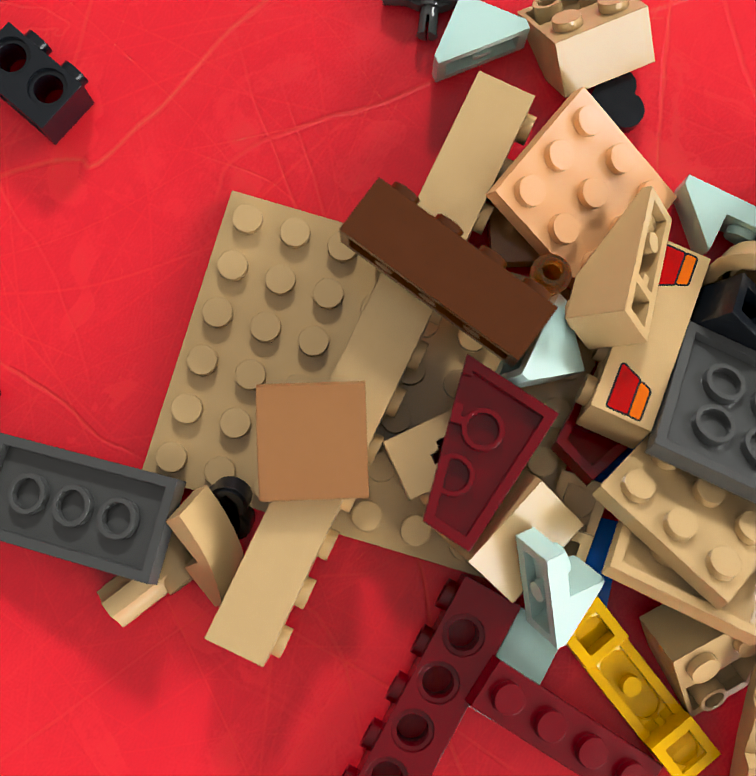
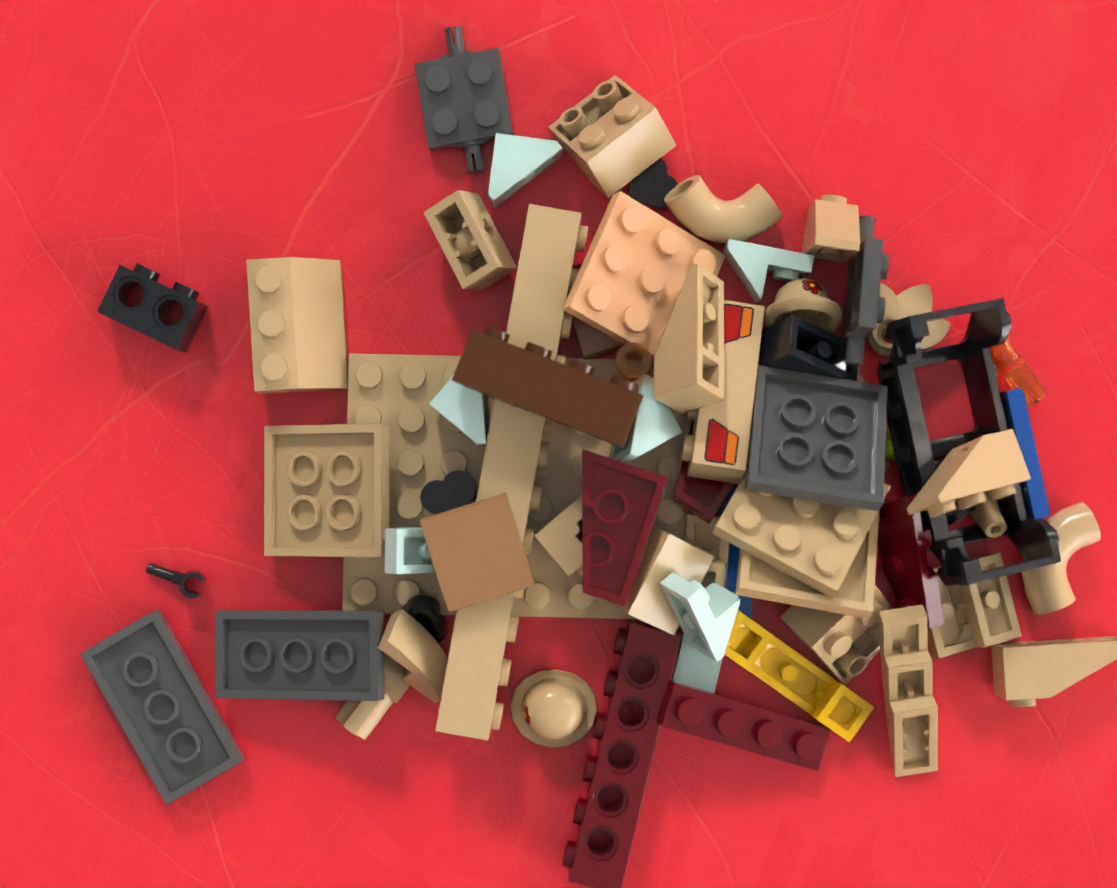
camera: 15 degrees left, 5 degrees up
none -> tan slope [246,257,348,394]
none -> tan plate [264,424,389,557]
none -> light aqua slope [385,527,435,574]
none -> black tile [420,470,476,514]
none -> tan brick [423,190,518,290]
none -> light aqua slope [429,375,487,445]
none -> tan hat [510,669,598,748]
none -> tan cylinder [664,175,783,243]

